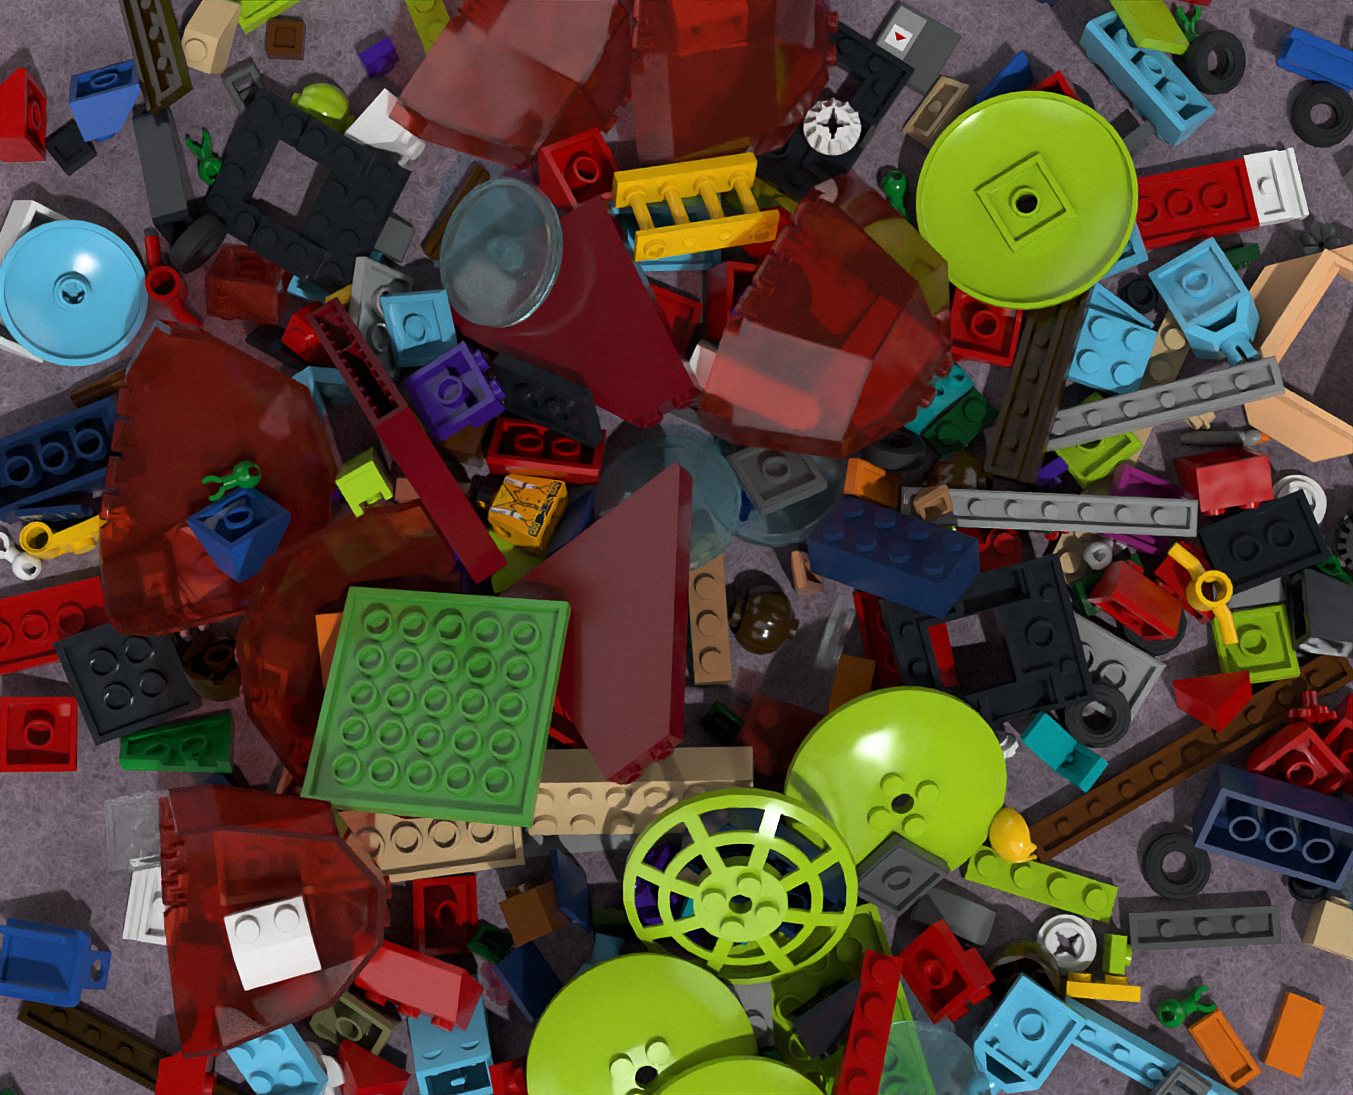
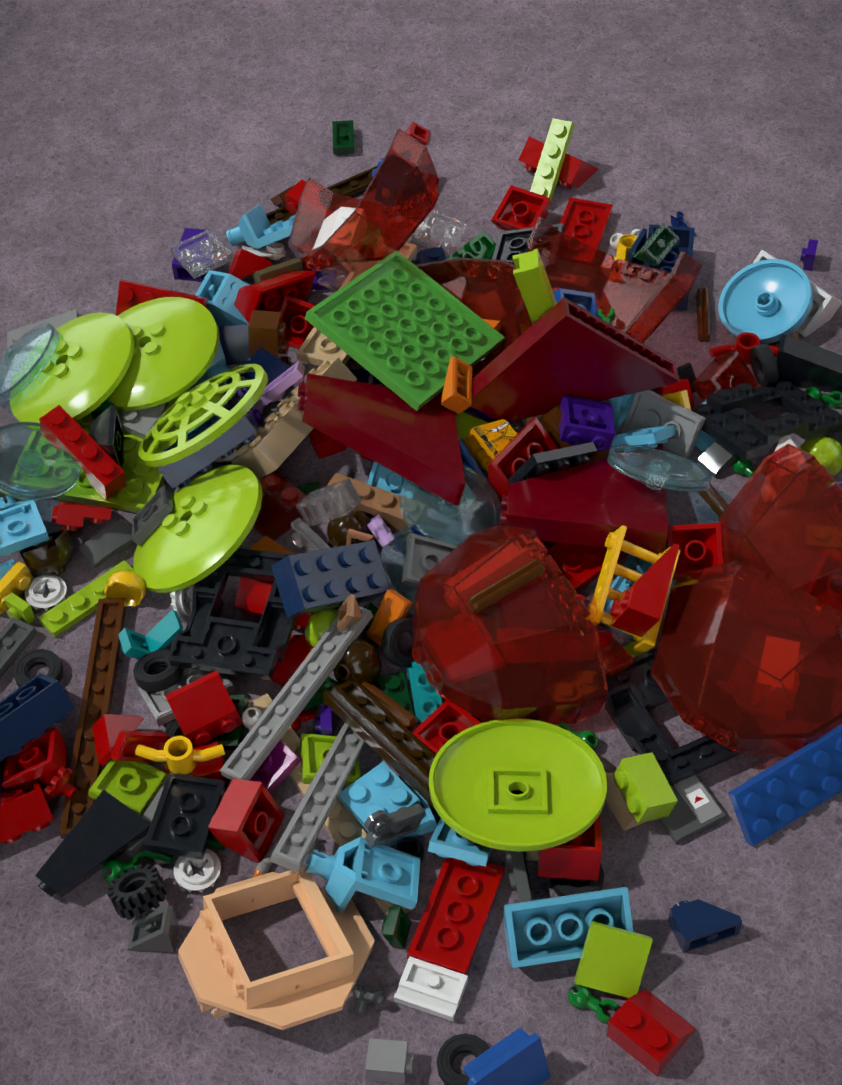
camera: 125 degrees right, 30 degrees down
white gear [803,97,862,155] -> none
blue slope [971,51,1034,107] -> none
black tyre [1185,30,1246,95] -> none
none -> red tile [110,731,169,762]
none -> lavender plate [252,361,305,415]
none -> clear brick [296,479,362,527]
none -> reddish brown axle [361,682,417,730]
none -> dark grey hinge [364,803,426,848]
none -> lavender plate [367,514,395,547]
none -> orange slope [441,356,472,414]
none -> reddish brown axle [468,559,544,612]
none -> clear red plate [593,641,633,676]
none -> red slope [610,543,680,637]
none -> lime brick [613,752,678,823]
none -> clear green slope [634,223,680,266]

